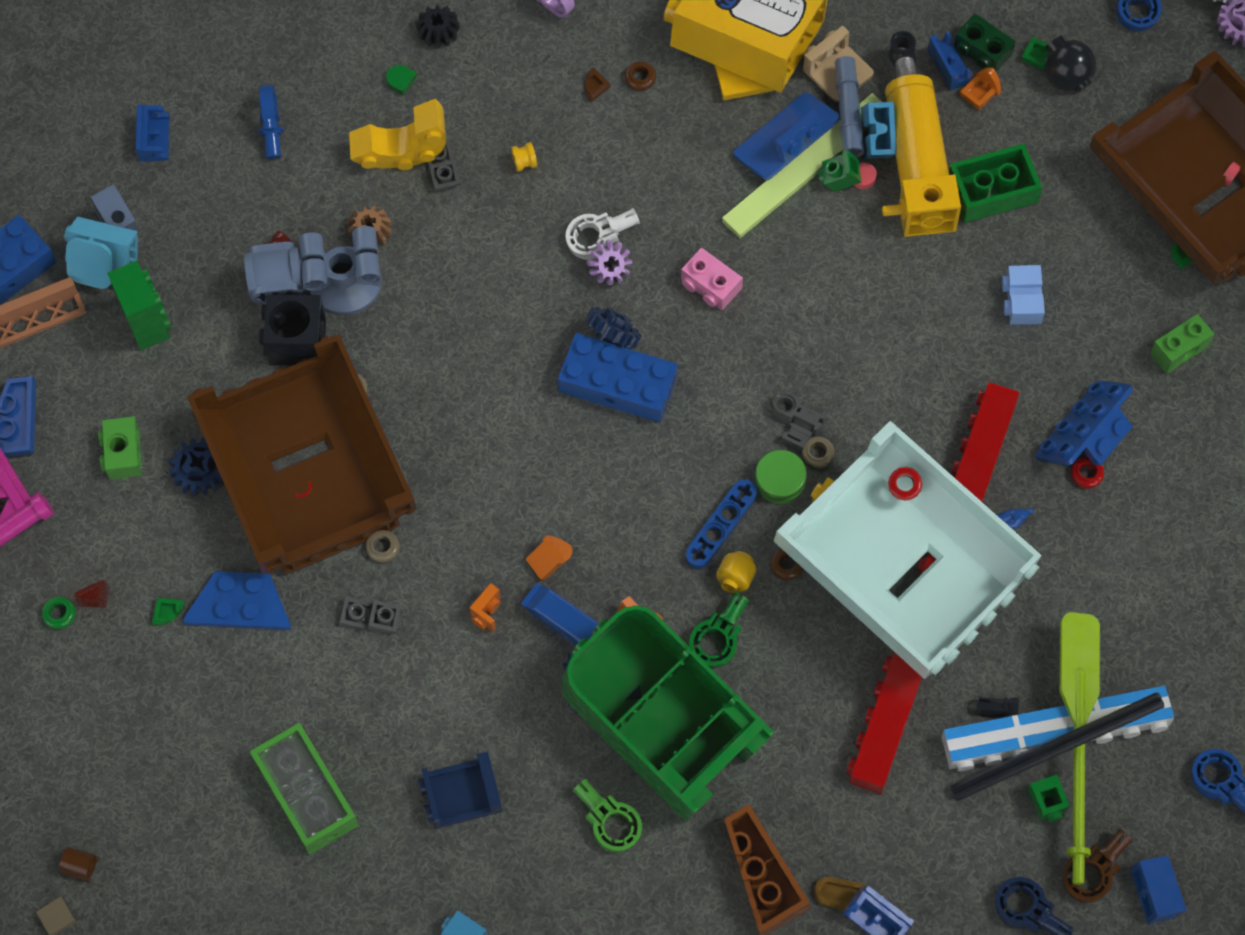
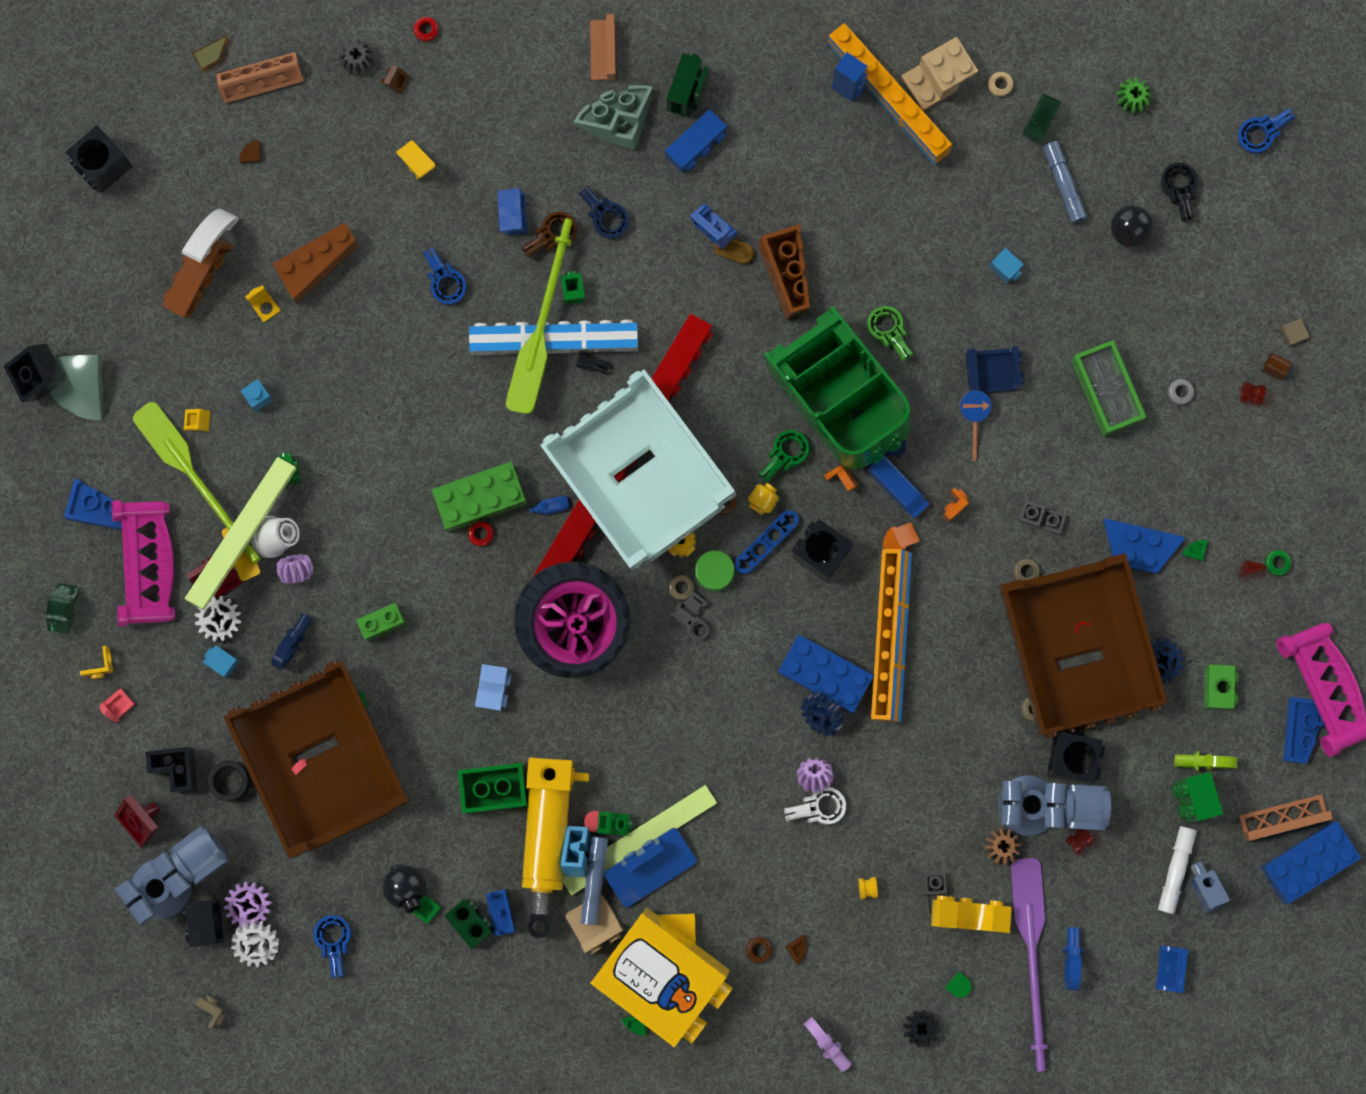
camera: 170 degrees left, 15 degrees up
medium azure brick [64,217,138,289] -> none
bright pink brick [681,247,743,310] -> none
red piece [888,467,923,501] -> none
black axle [951,692,1165,801] -> none
orange tile [959,68,1001,110] -> none
blue bracket [1034,380,1133,466] -> none
none -> bright green brick [432,461,527,532]
none -> wheel [514,562,631,678]
none -> black brick [792,519,854,583]
none -> light orange brick [871,549,912,722]
none -> blue piece [960,390,991,461]
none -> medium lavender piece [1010,858,1048,1072]
none -> white piece [1158,826,1197,915]
none -> light grey piece [1168,379,1194,405]
none -> lime pin [1174,751,1238,772]
none -> clear red wheel [1239,381,1266,406]

